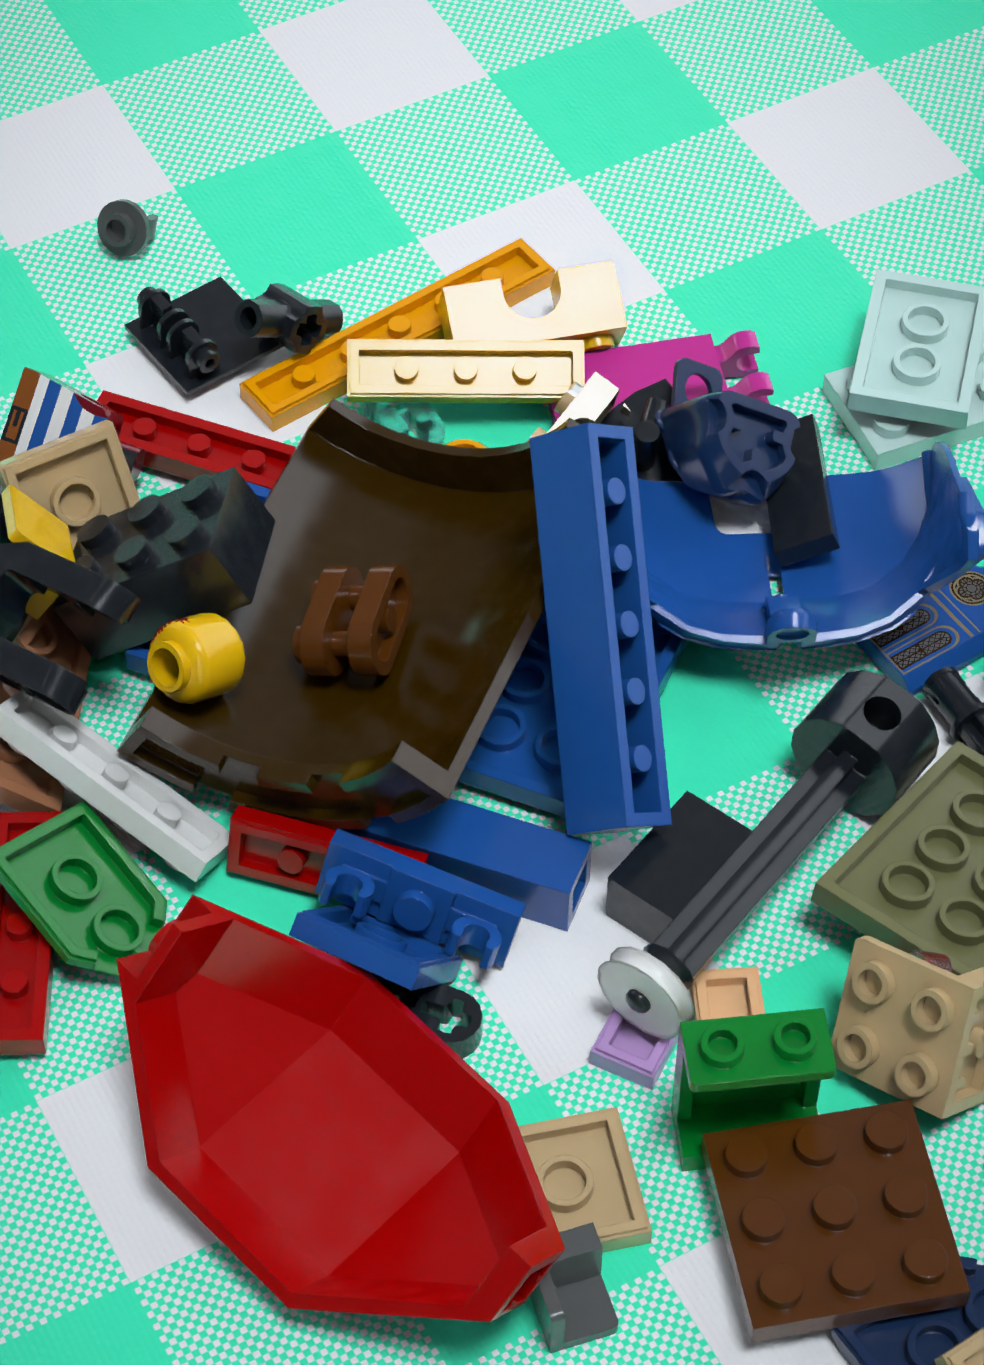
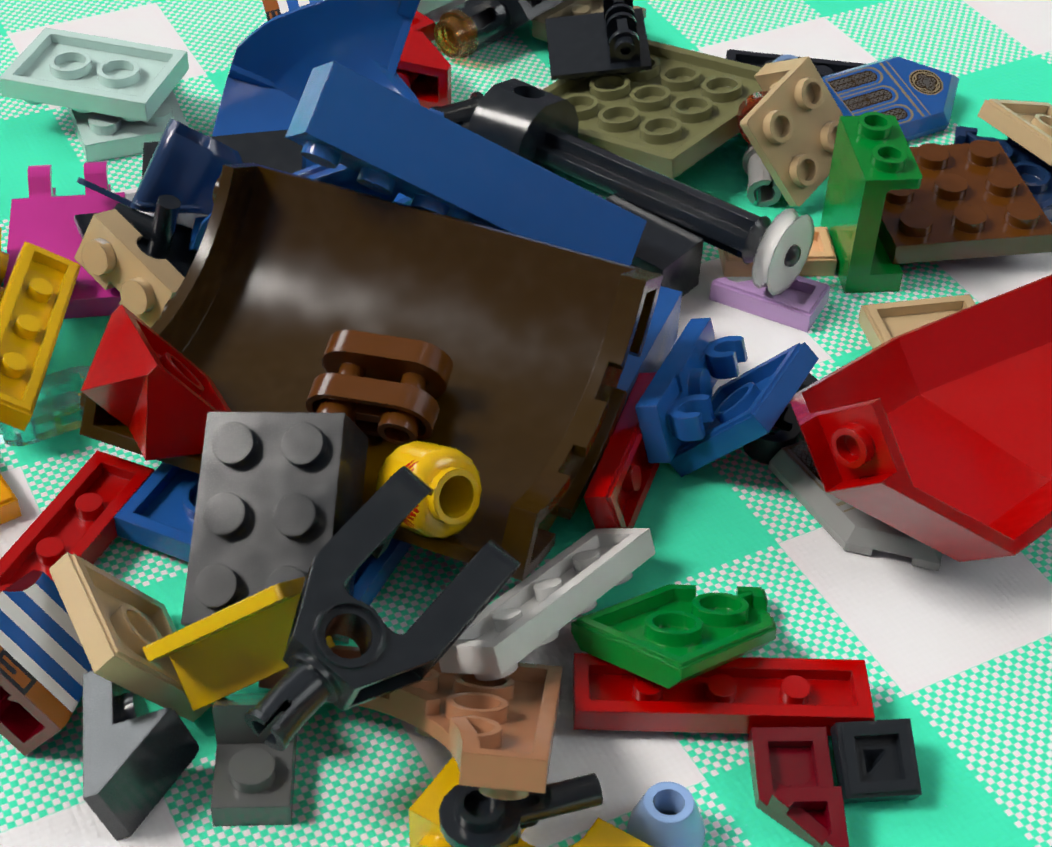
camera: 90 degrees left, 10 degrees down
none -> red slope [81,304,232,461]

